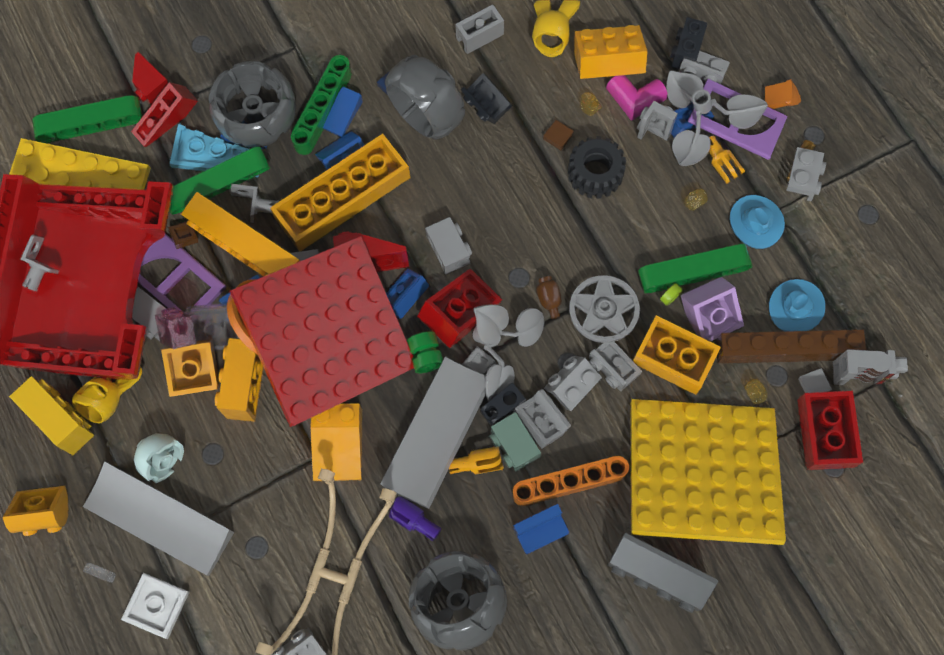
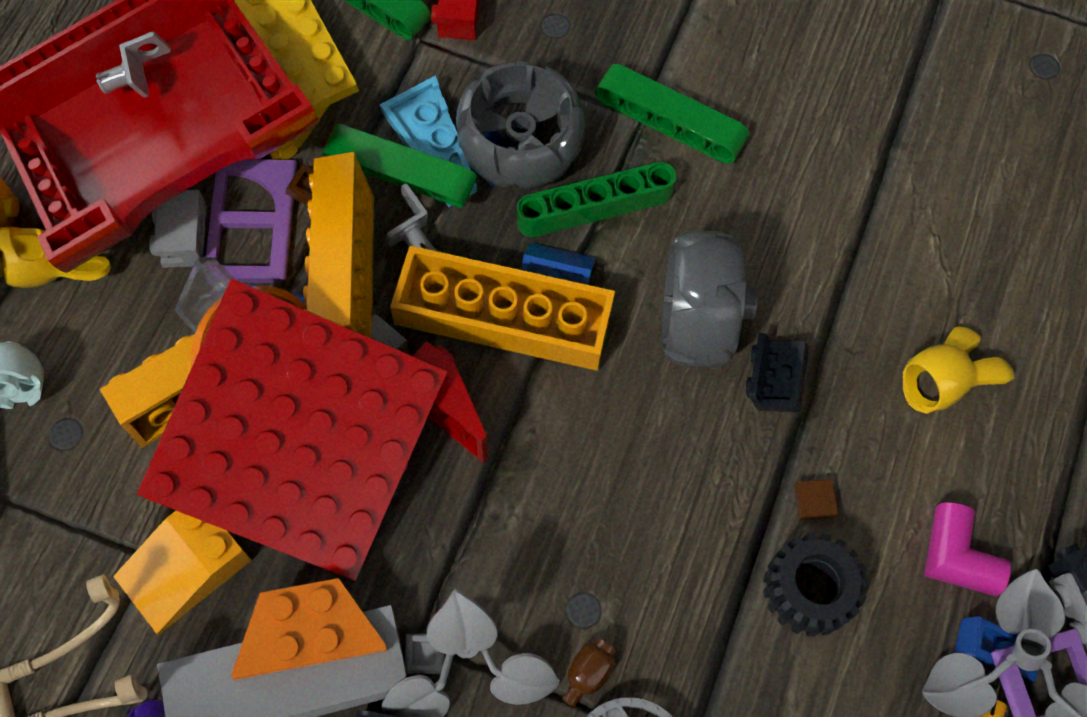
camera: 45 degrees right, 5 degrees down
red slope [131,82,198,147] -> none
clear pink brick [155,308,196,349] -> none
light orange brick [161,339,220,397] -> none
blue slope [323,87,363,137] -> none
blue slope [386,269,429,319] -> none
green wheel [407,332,443,374] -> none
red slope [417,269,502,348] -> none
light grey brick [425,217,472,275] -> none
light grey brick [455,5,504,54] -> none
light orange brick [574,25,647,79] -> none
clear yellow piece [580,92,602,116] -> none
light grey bracket [637,101,678,141] -> none
none -> orange wing [232,578,388,681]
none -> green beam [594,64,749,164]

